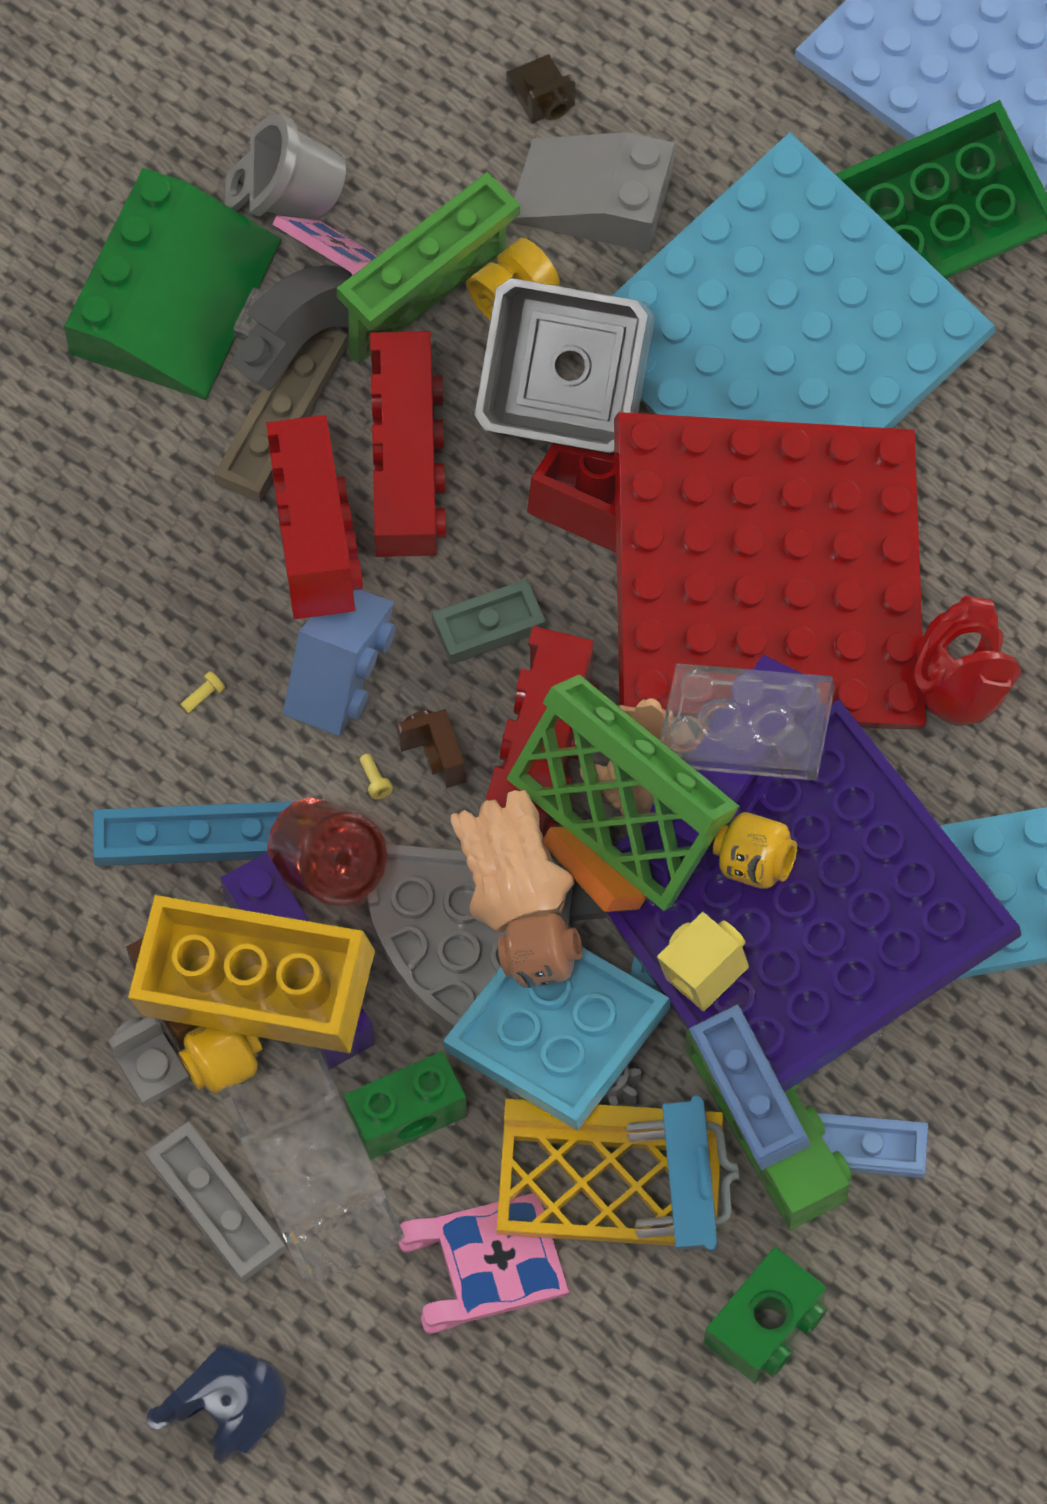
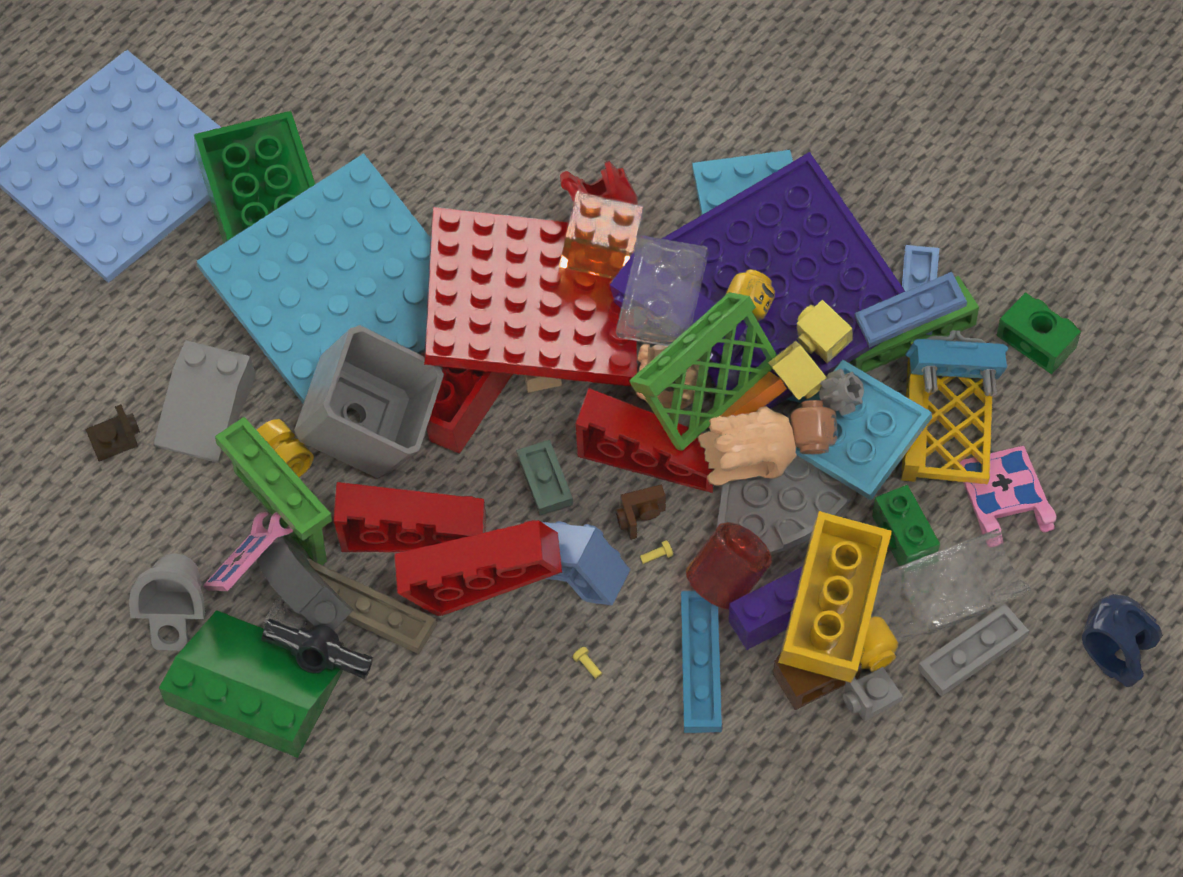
camera: 85 degrees left, 5 degrees down
none -> black pin [261,619,374,680]
none -> clear orange brick [559,192,643,279]
none -> light yellow brick [768,341,827,400]
none -> light grey gear [819,369,864,416]

